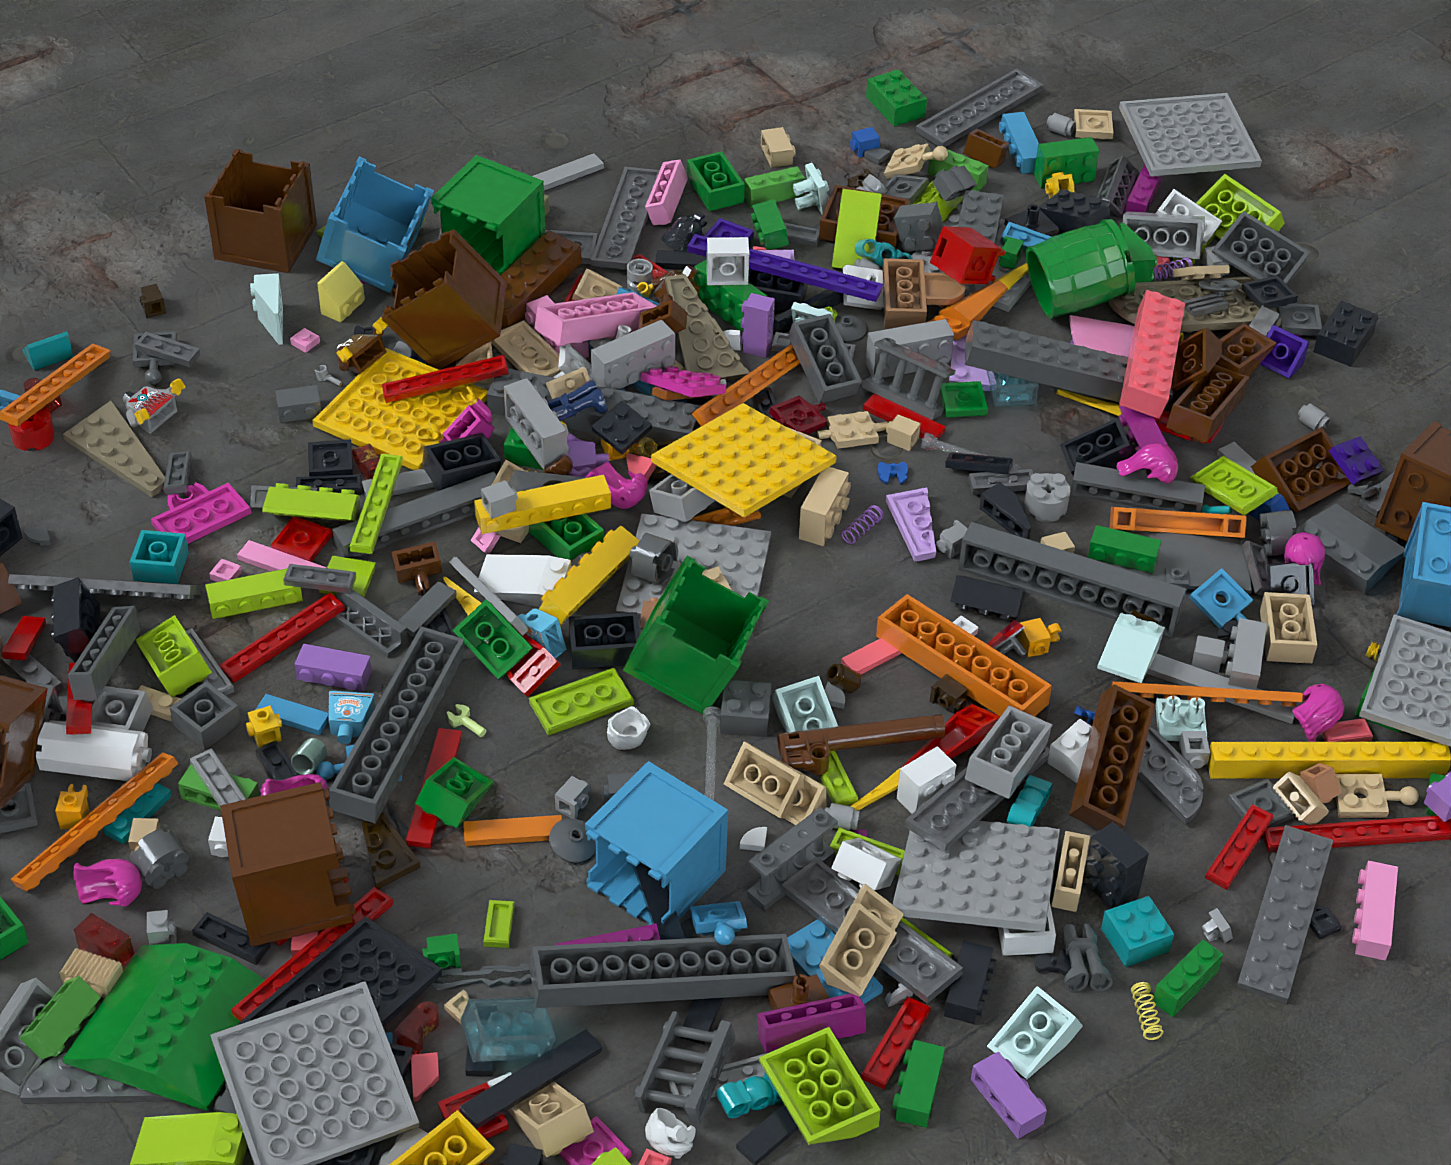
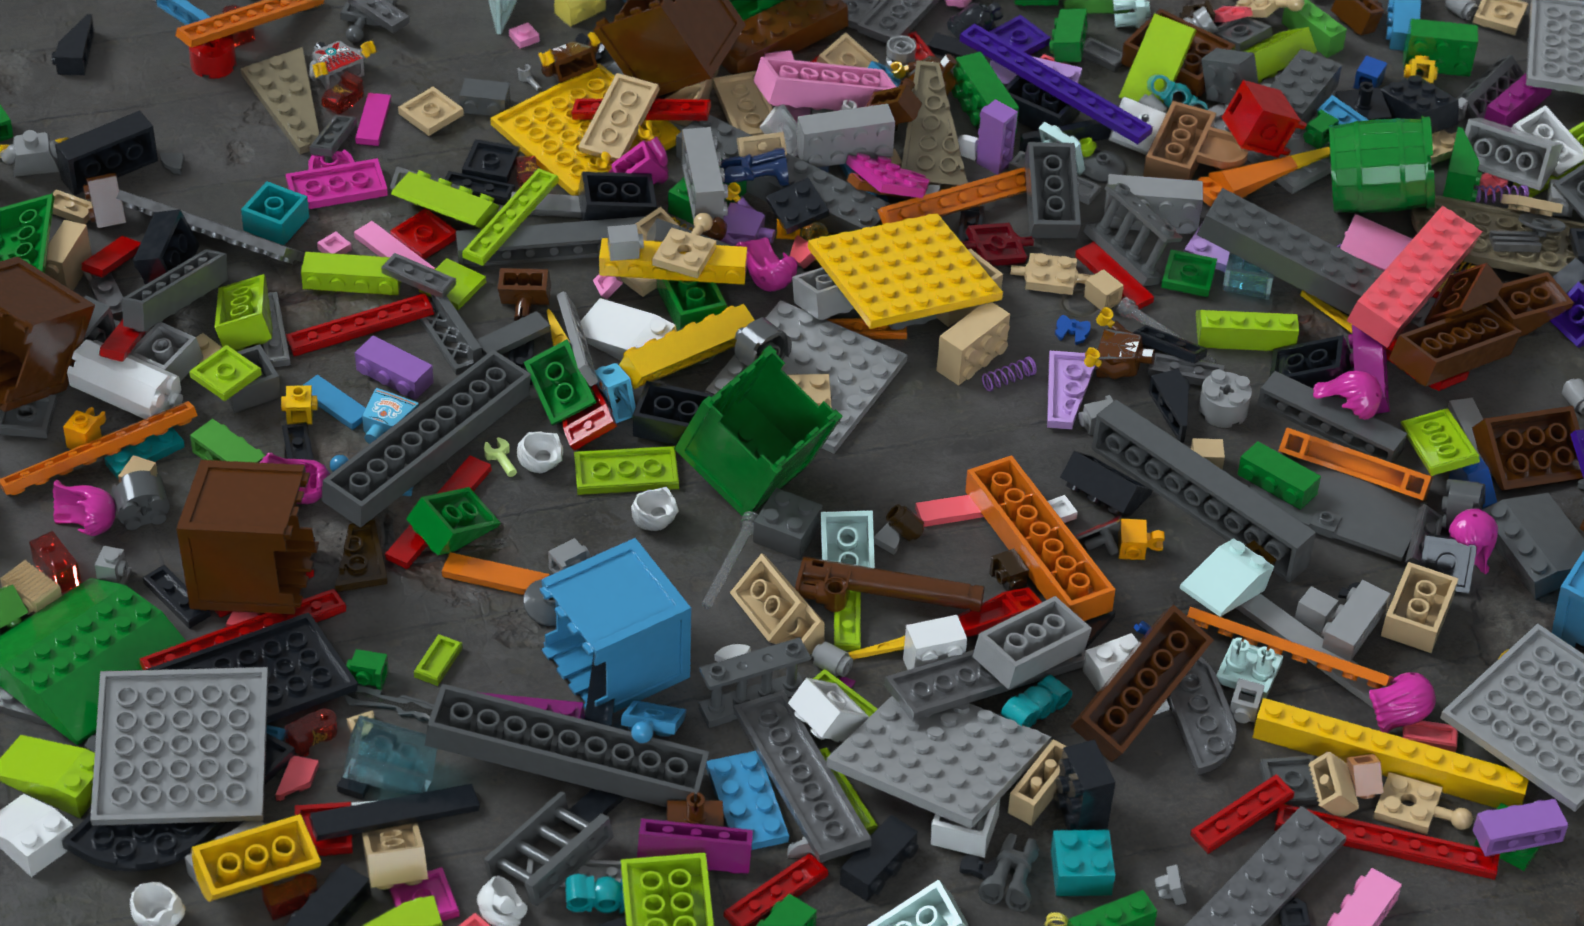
camera: 20 degrees right, 0 degrees up
light grey tile [190,748,246,807] -> none
sand green piece [291,738,327,775] -> none
white brick [707,237,749,285] -> none
tan slope [819,884,904,996] -> none
dark grey brick [932,165,977,201] -> none
dark azure plate [1189,568,1253,629] -> none
teal piece [1202,504,1232,515] -> none
none -> lime tile [189,345,262,401]
none -> clear red leg [321,71,364,114]
none -> dark pink tile [355,93,391,146]
none -> tan plate [398,87,464,136]
none -> white hair [517,431,563,474]
none -> tan plate [578,73,660,162]
none -> tan plate [652,213,716,279]
none -> reddish brown torso [1084,307,1155,379]
none -> lime slope [1196,310,1299,351]
none -> coral tile [1214,6,1253,23]
none -> blue brick [1353,56,1387,89]

